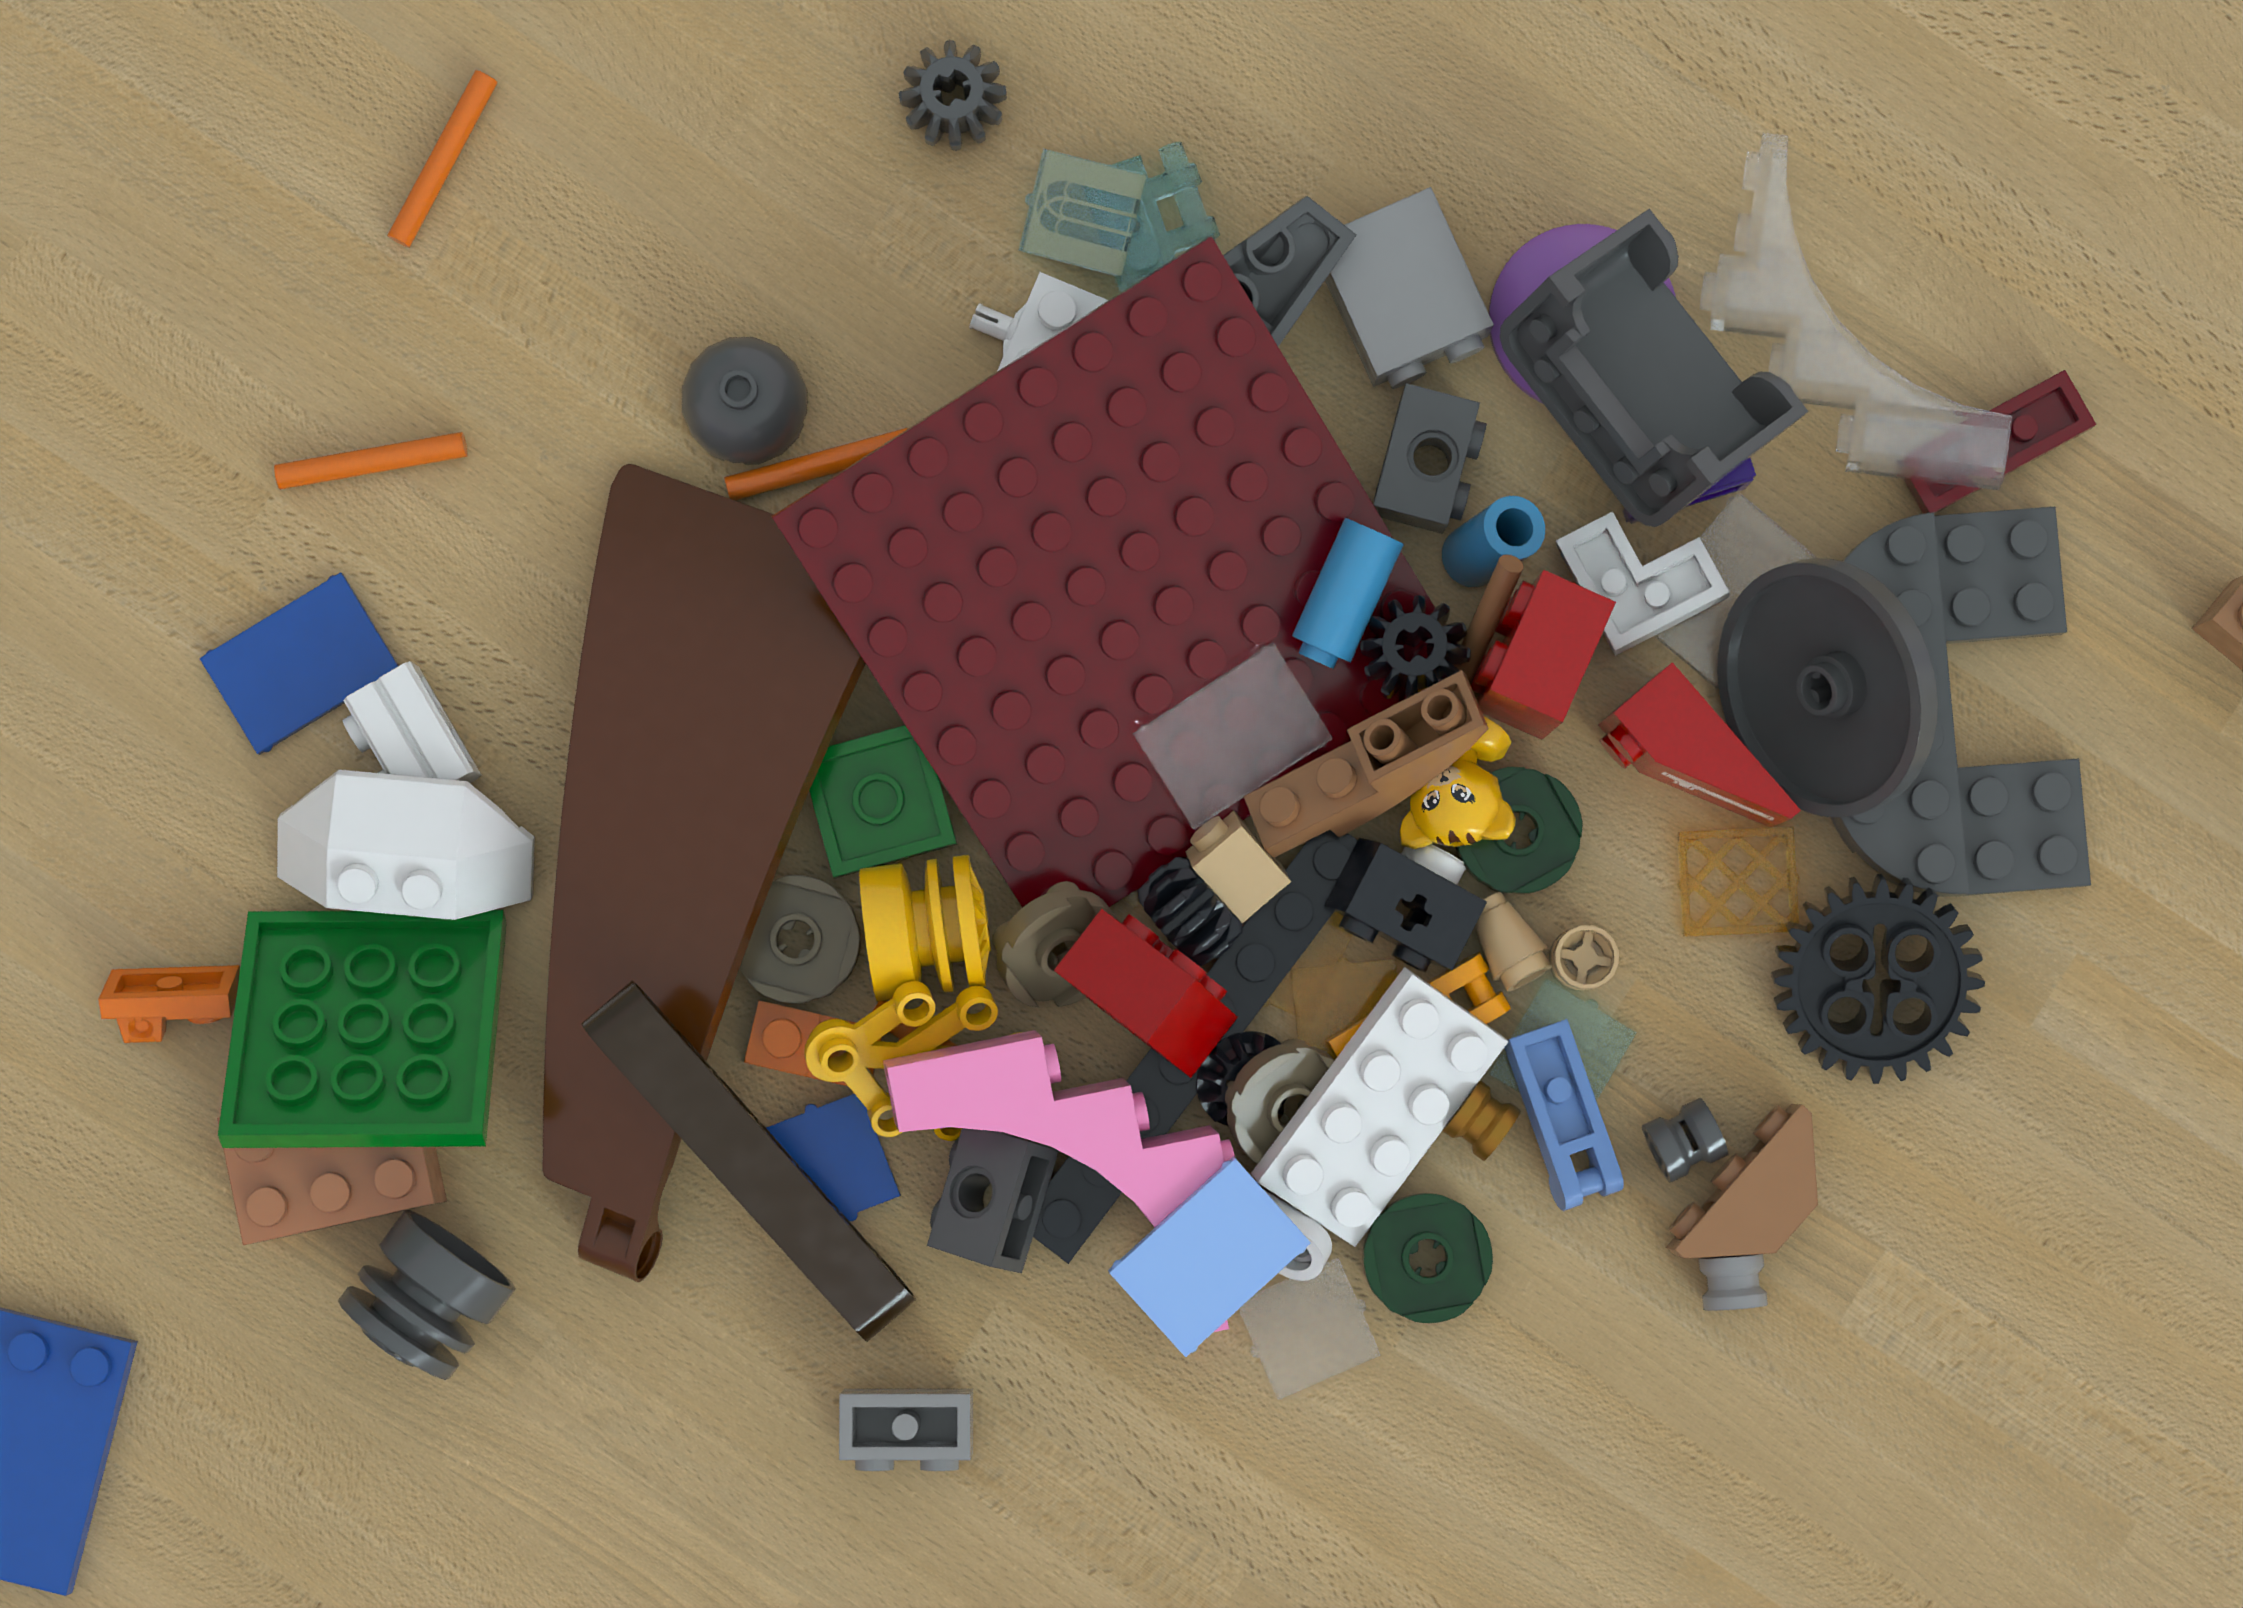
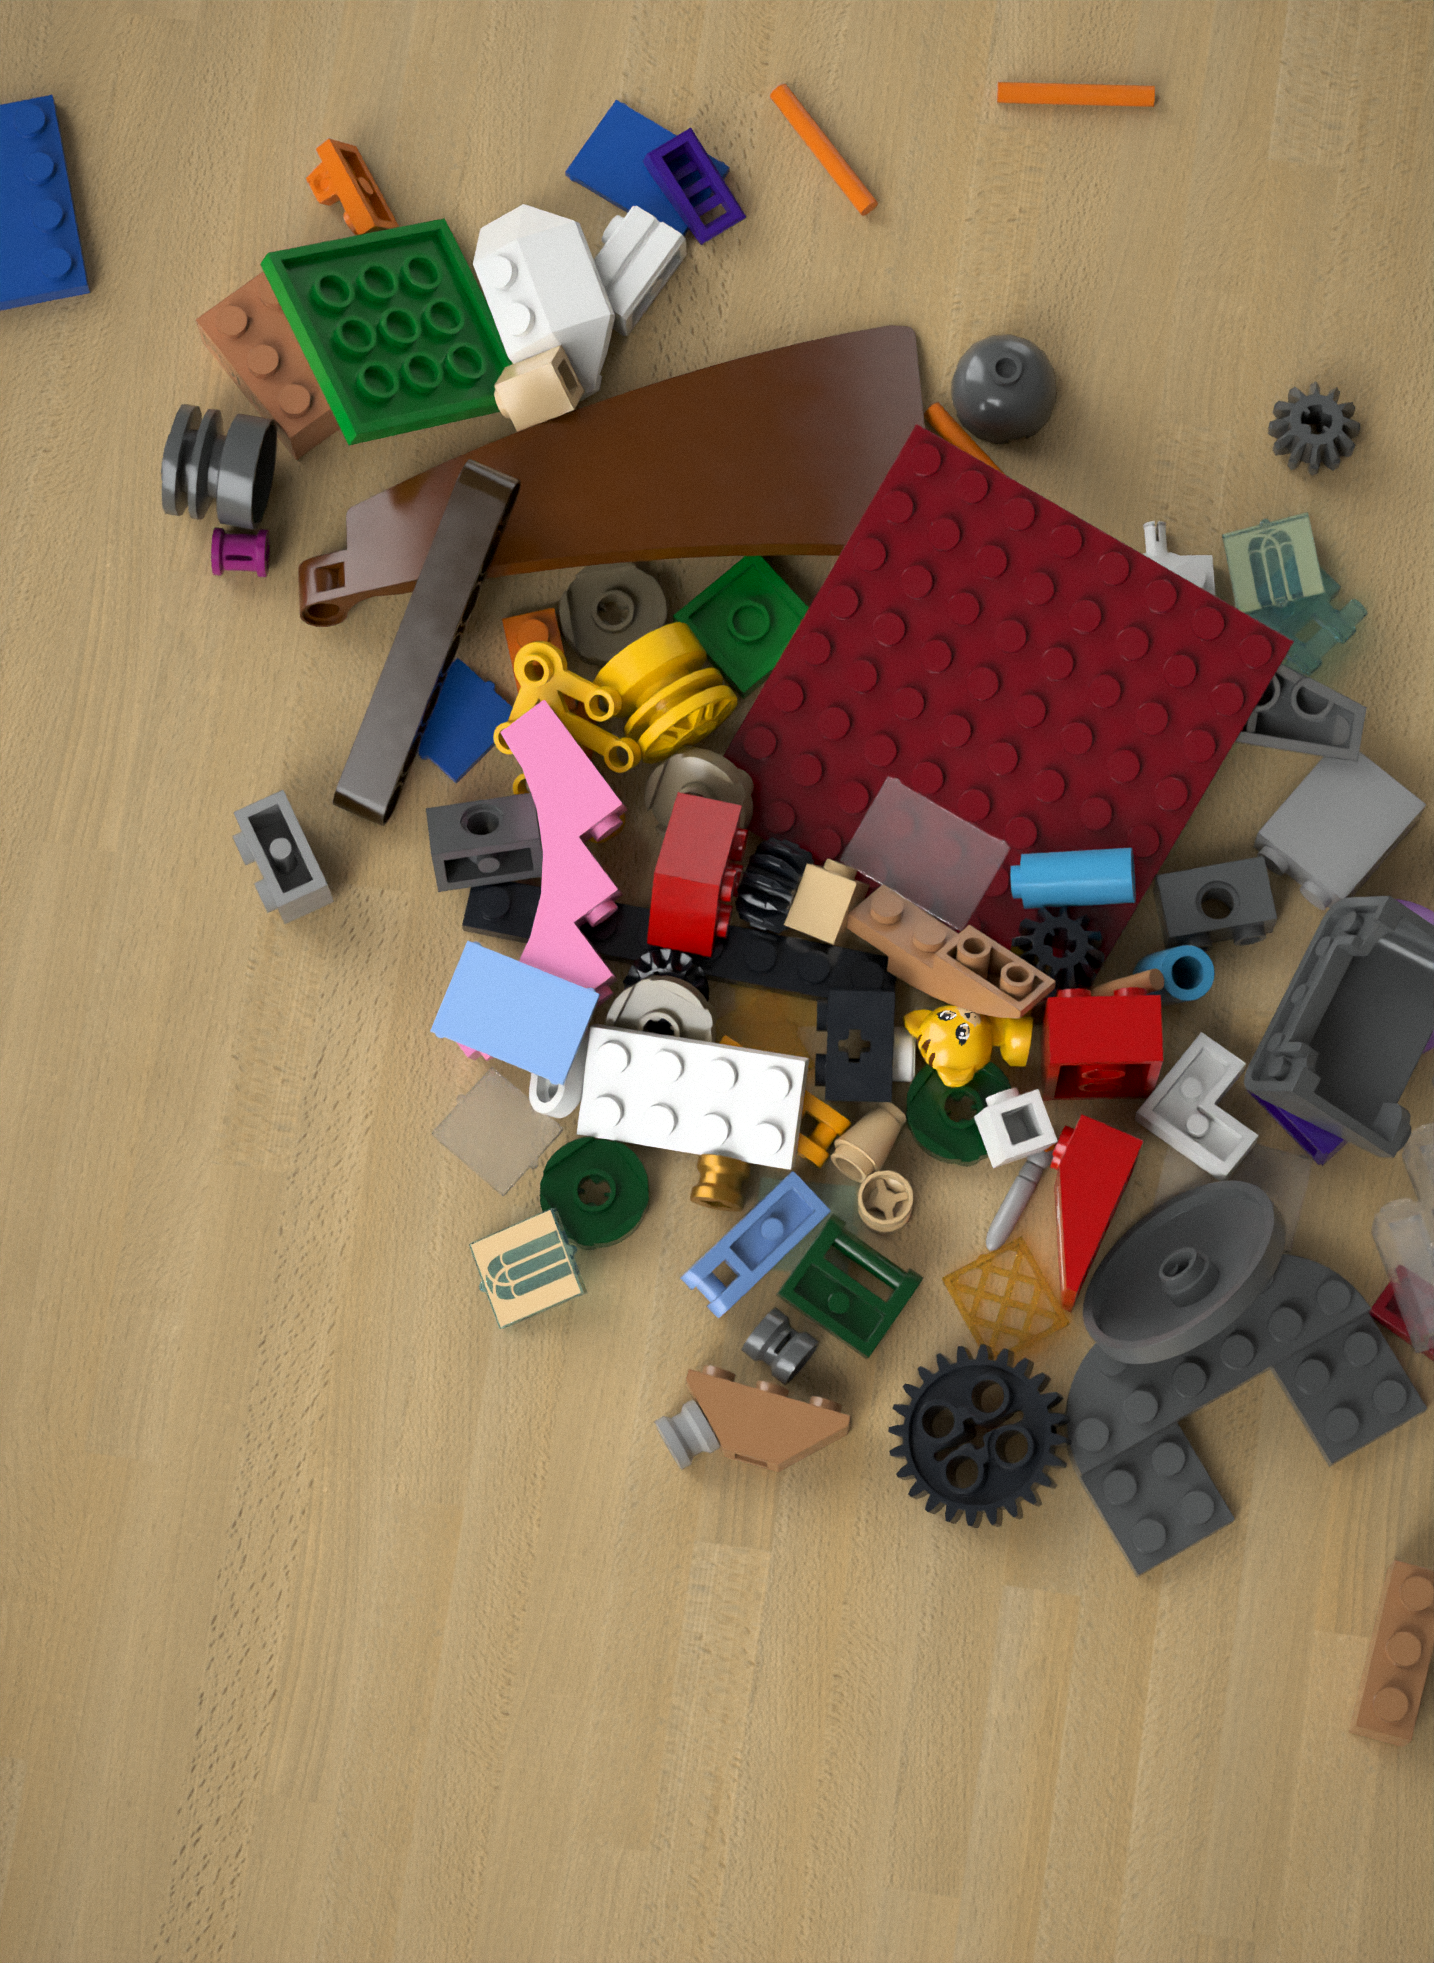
camera: 70 degrees right, 10 degrees down
none -> magenta bush [211,527,270,577]
none -> piece [469,1208,587,1329]
none -> tan brick [494,345,585,432]
none -> dark purple slope [642,128,746,245]
none -> dark green plate [776,1213,924,1359]
none -> white brick [974,1087,1057,1168]
none -> light grey piece [986,1134,1057,1251]

